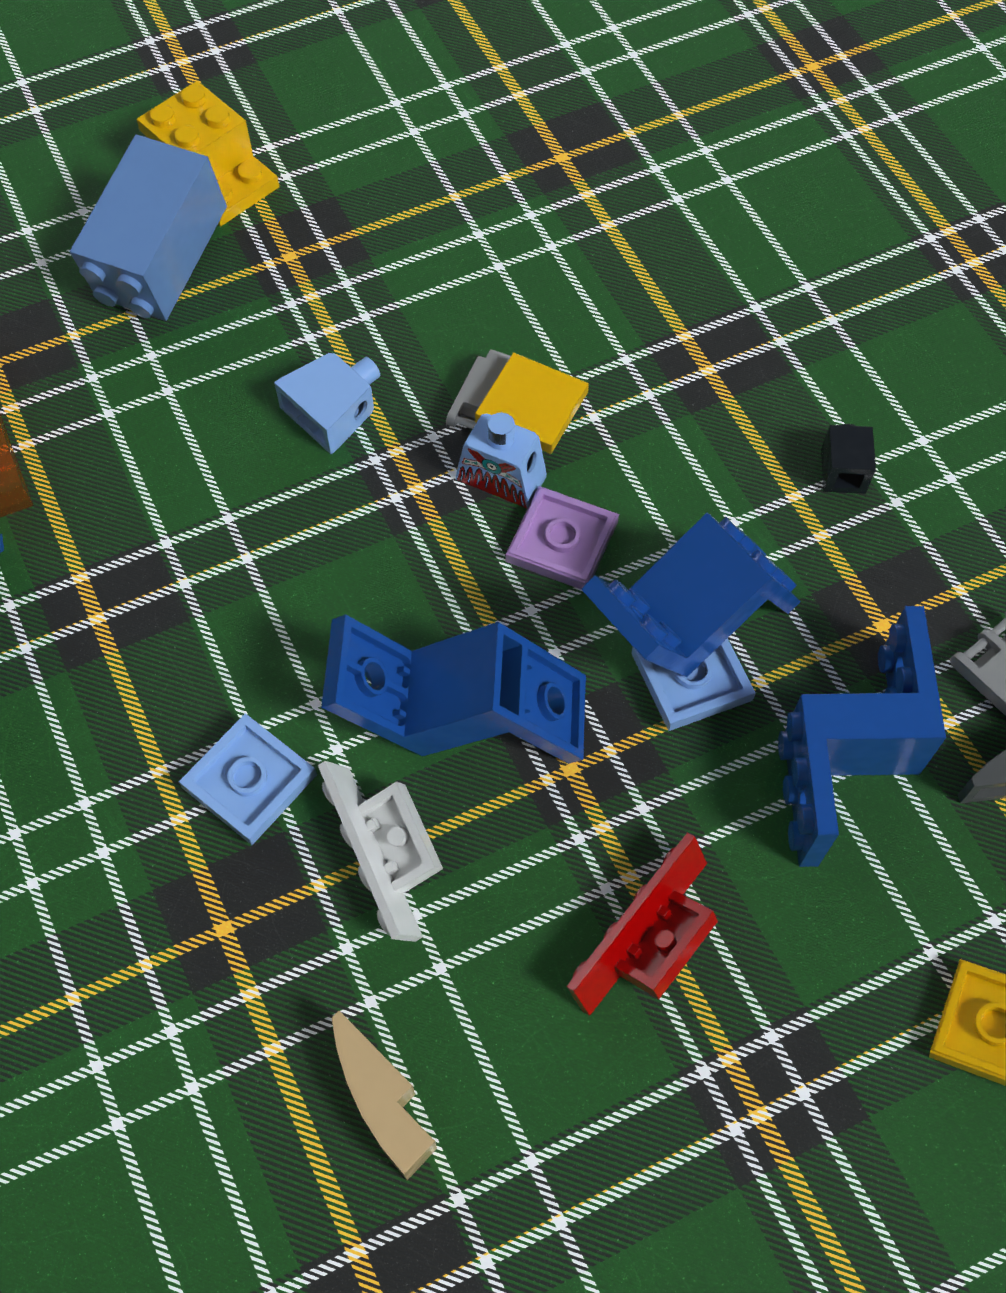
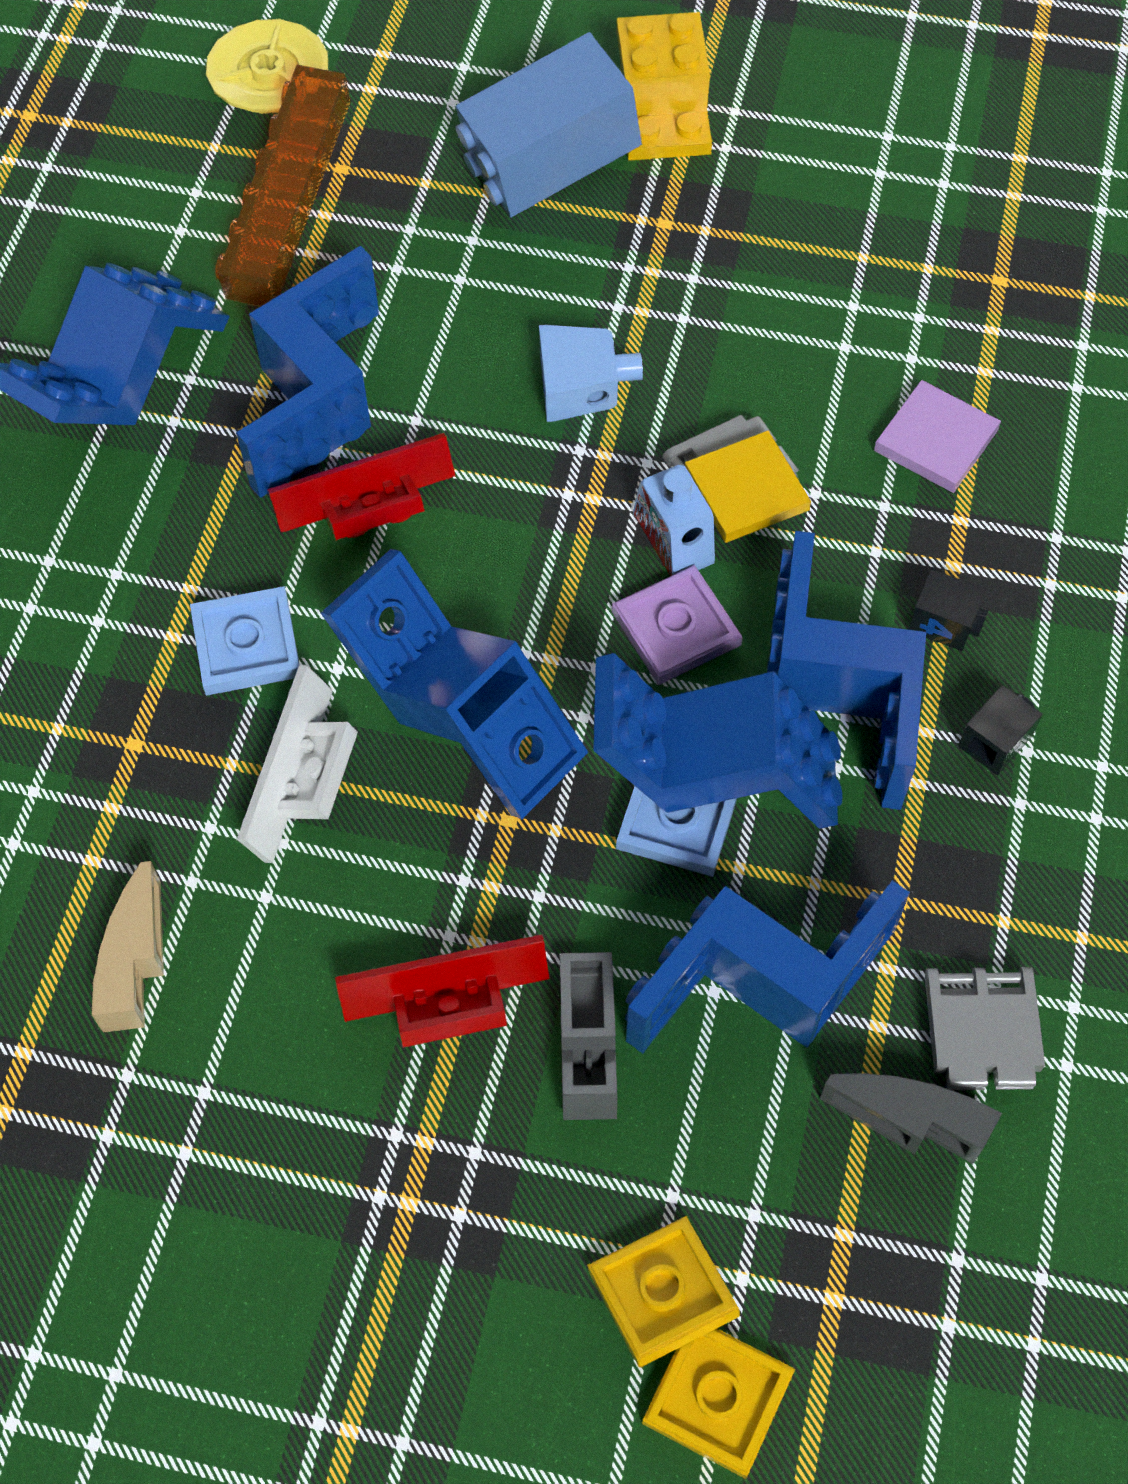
camera: 40 degrees right, 0 degrees up
none -> blue bracket [236,246,379,498]
none -> red bracket [267,433,456,540]
none -> dark grey slope [560,952,617,1120]
none -> blue bracket [766,531,926,810]
none -> lavender tile [874,380,1001,493]
none -> black brick [909,569,989,651]

